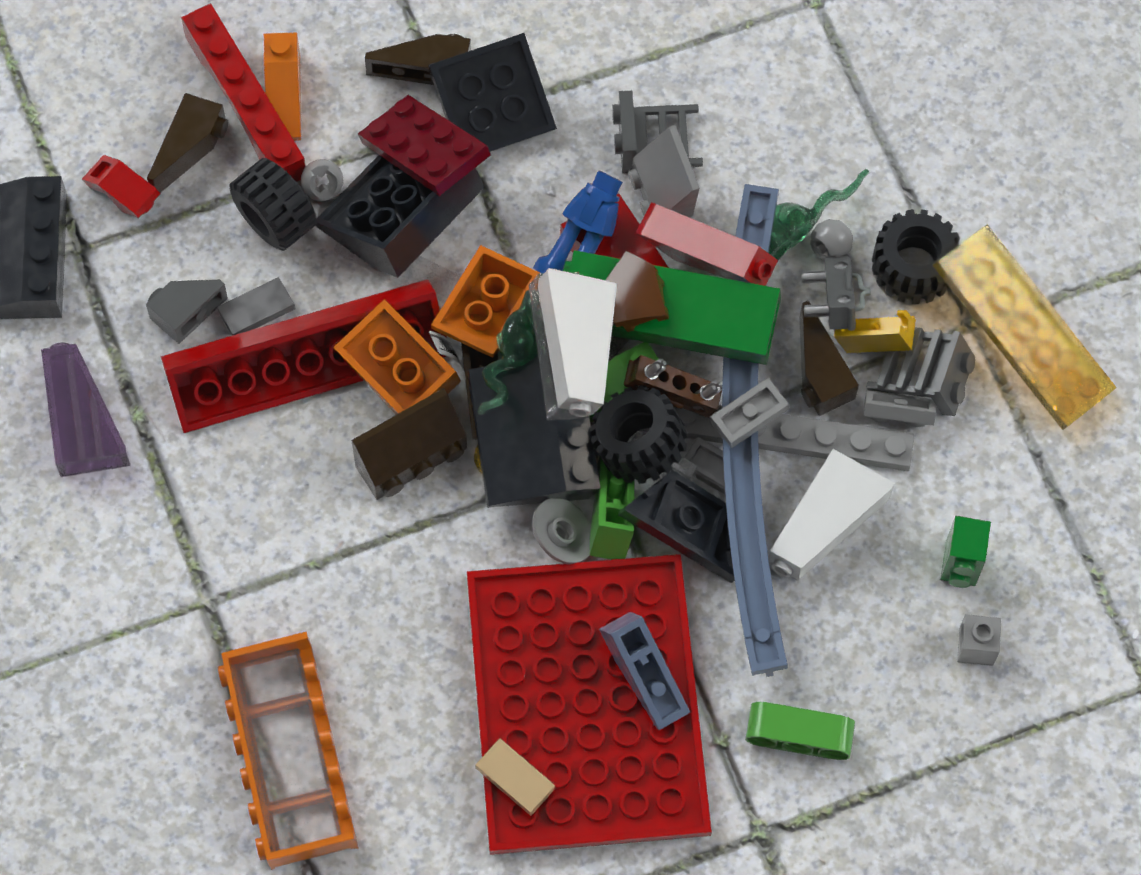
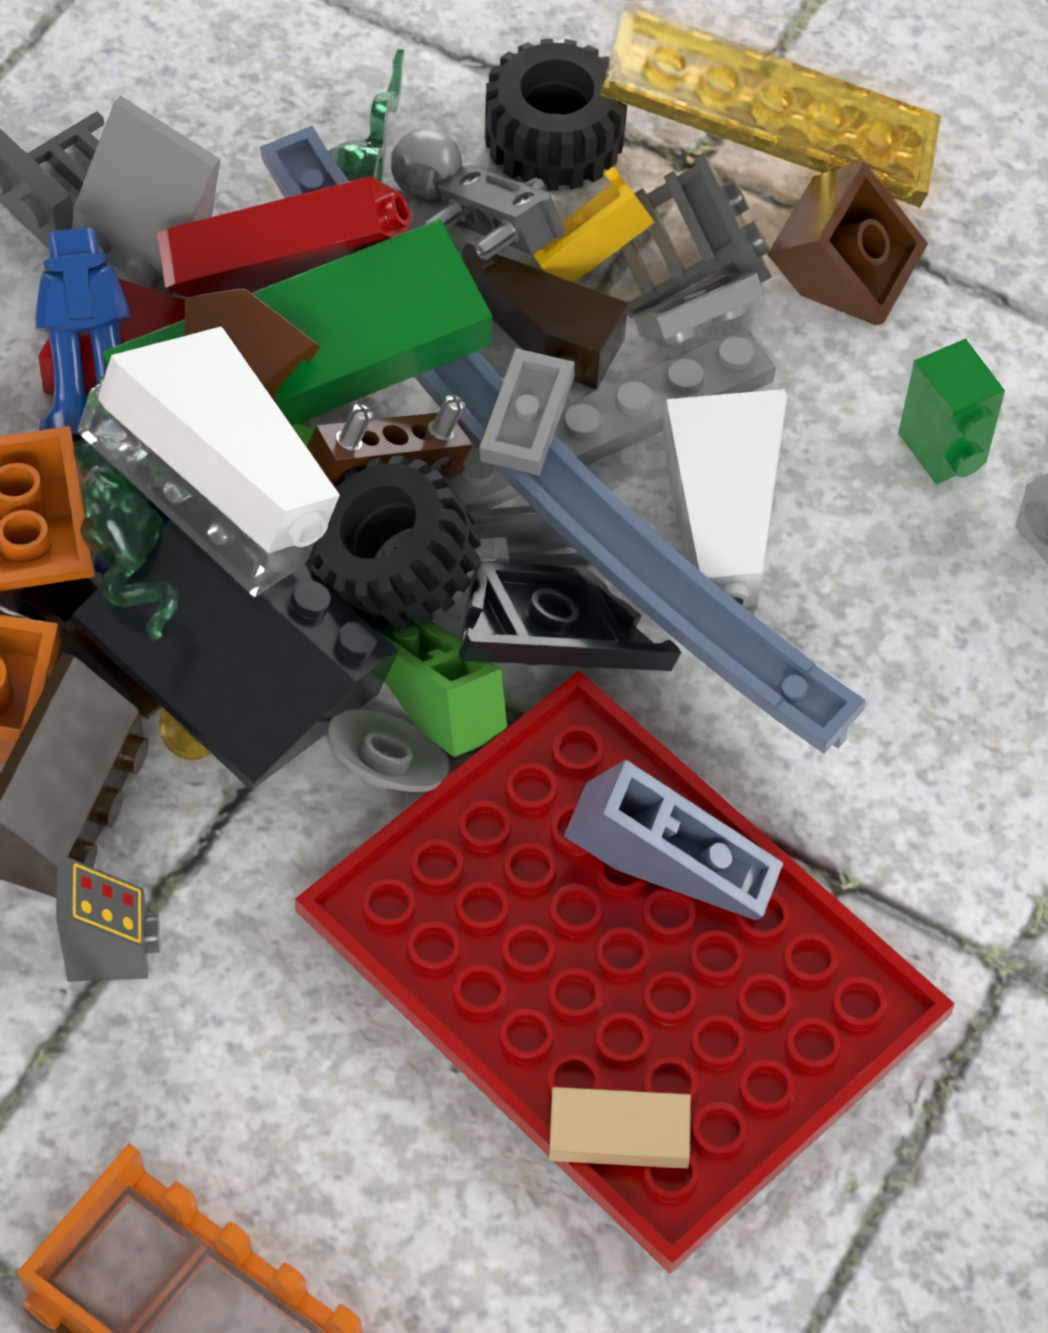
camera: 40 degrees left, 10 degrees down
bright green beam [745,702,855,760] -> none
none -> dark grey slope [56,858,160,982]
none -> reddish brown slope [767,161,928,325]

